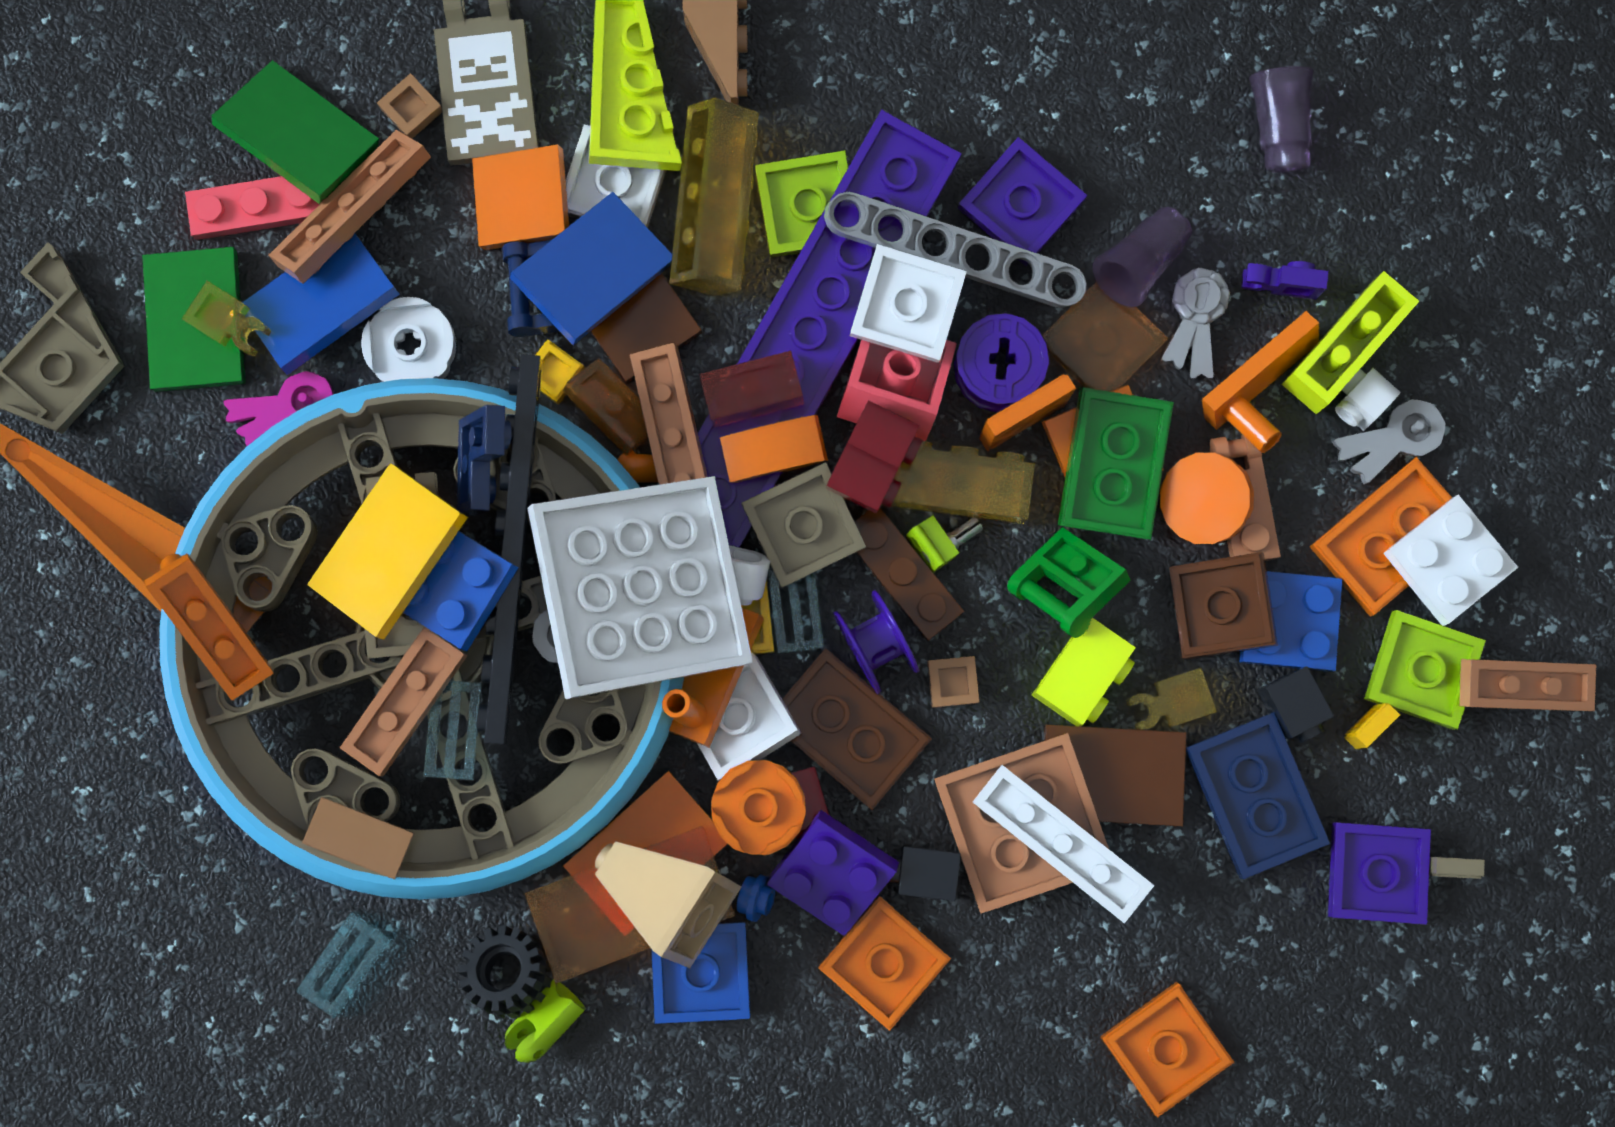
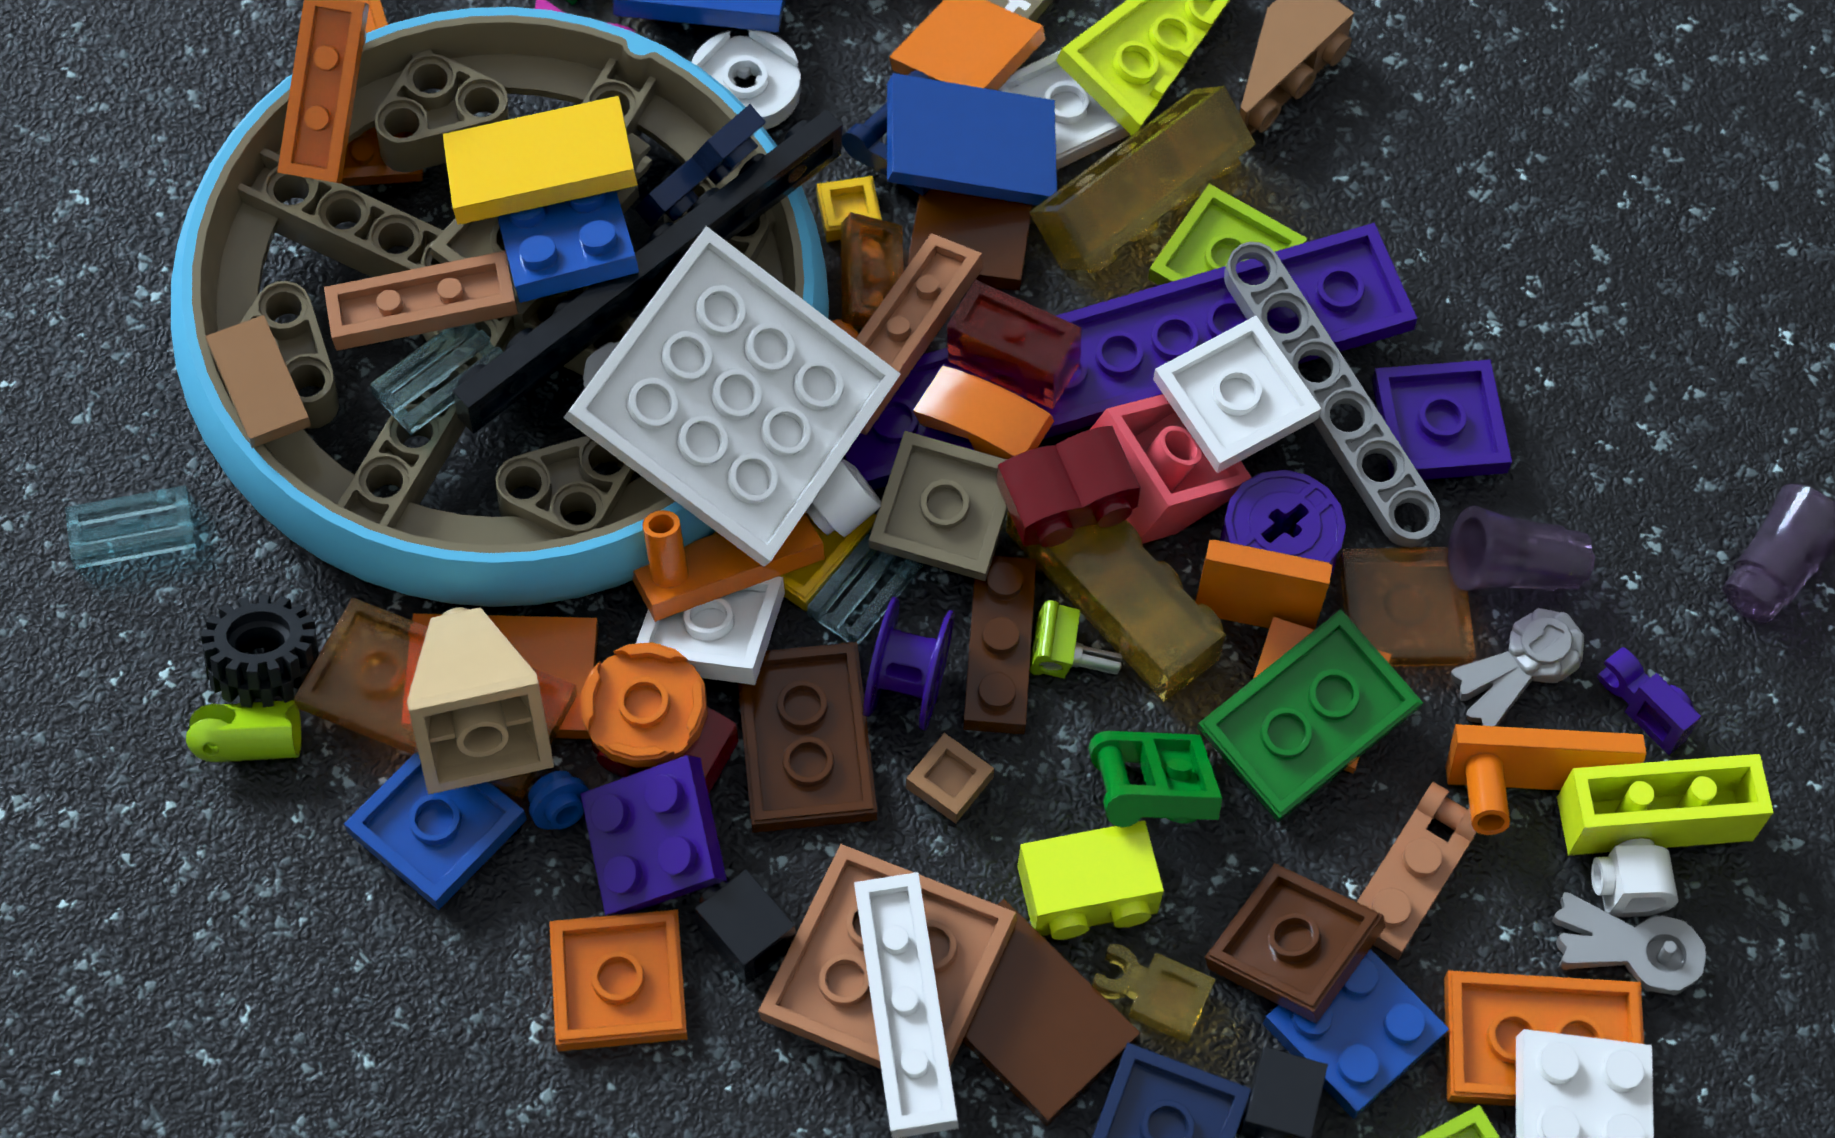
camera: 40 degrees right, 20 degrees down
orange tile [1160,453,1254,544] -> none

